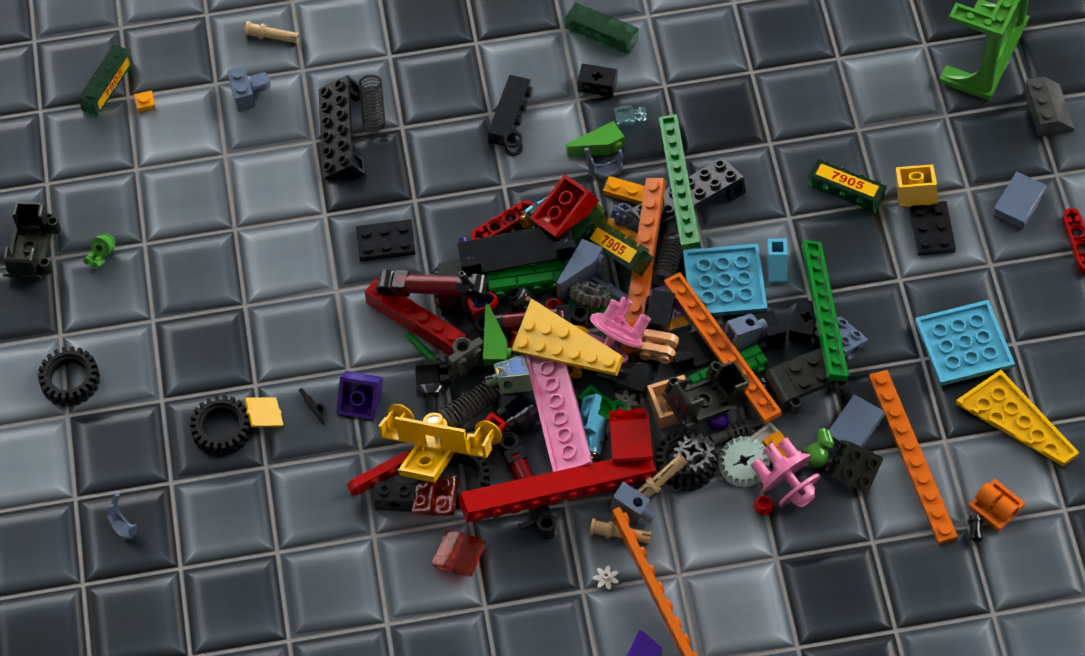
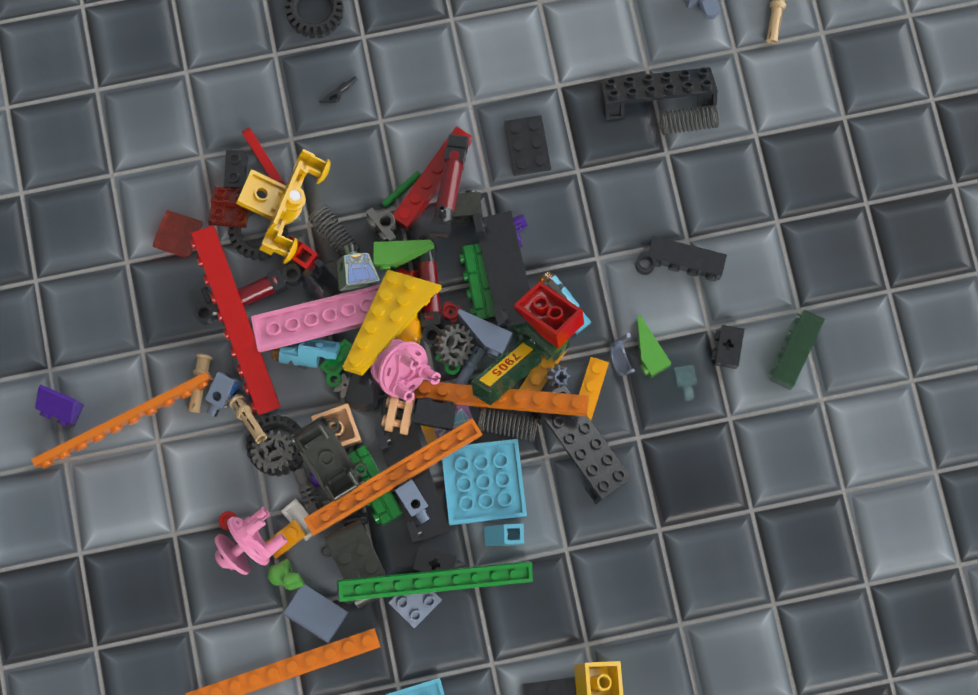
camera: 85 degrees right, 20 degrees up
yellow piece [244,398,283,427] -> none
dark purple slope [336,371,383,420] -> none
black piece [415,358,452,415] -> none
red rock [466,292,499,320] -> none
red beam [471,200,533,240] -> none
black head [508,287,537,312] -> none
white plant [593,565,619,590] -> none
red slope [609,408,653,462] -> none
plate [659,114,701,250] -> none
light aqua gear [718,436,770,487] -> none
clear green brick [808,159,886,213] -> none
pearl dark grey bracket [825,439,883,493] -> none

